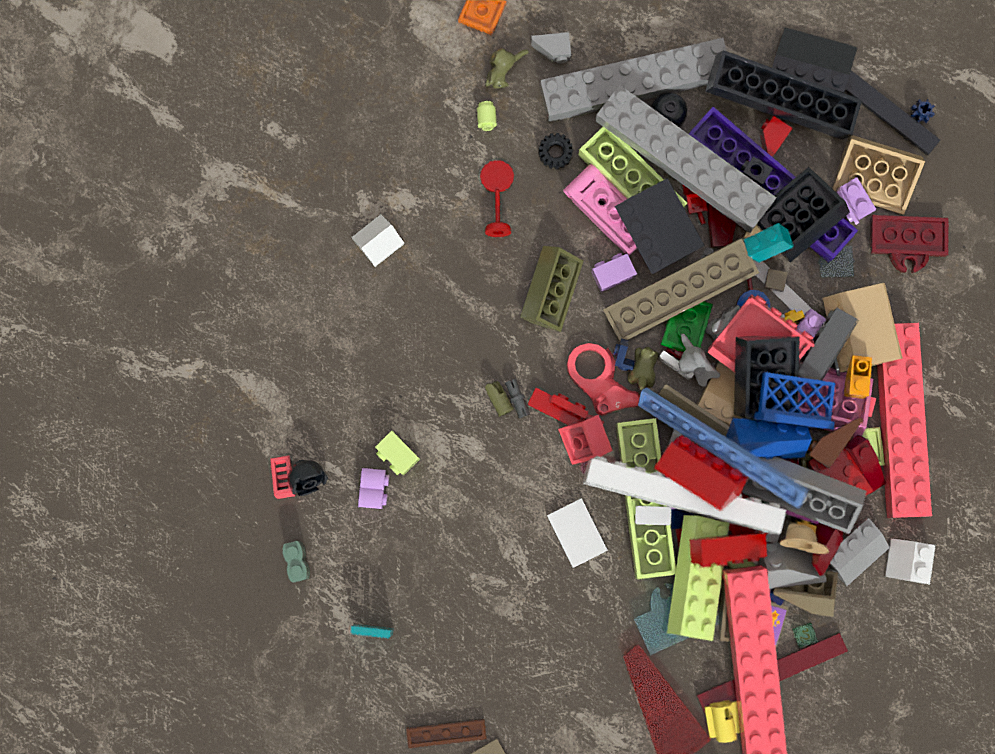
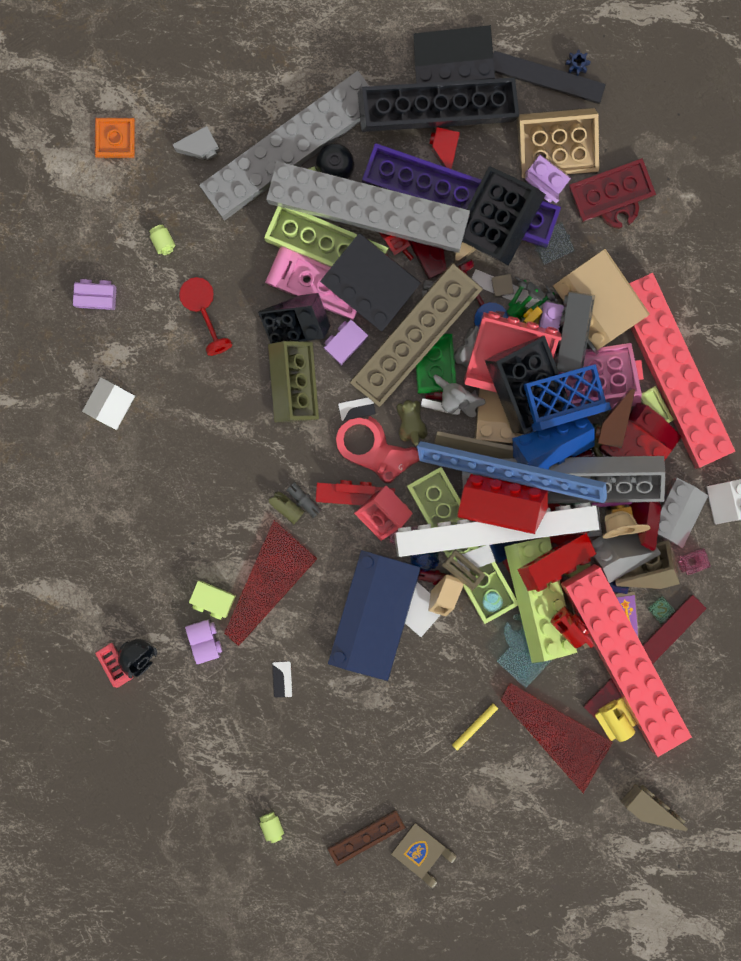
camera: 20 degrees left, 5 degrees up
sand green brick [283,541,310,583] -> none
teal tile [350,624,394,638] -> none
olive animal [485,48,529,89] -> none
black tyre [539,133,573,170] -> none
dark blue bracket [613,338,635,371] -> none
black brick [740,156,773,186] -> none
teal brick [744,223,793,263] -> none
light orange slope [844,355,872,399] -> none
none -> lavender brick [73,279,116,310]
none -> clear red wing [224,520,317,646]
none -> black slope [258,293,331,344]
none -> yellowish green brick [259,812,284,843]
none -> sticker [272,662,292,698]
none -> dark blue slope [328,550,421,681]
none -> sticker [338,398,376,421]
none -> clear blue head [410,552,439,572]
none -> dark red pin [418,568,450,585]
none -> tan slope [428,575,464,616]
none -> dark tan tile [442,549,486,591]
none -> light yellow bar [452,703,498,751]
none -> clear light blue tile [482,592,503,612]
none -> plant [507,276,559,319]
none -> red piece [551,606,594,649]
none -> clear pink brick [678,548,711,575]

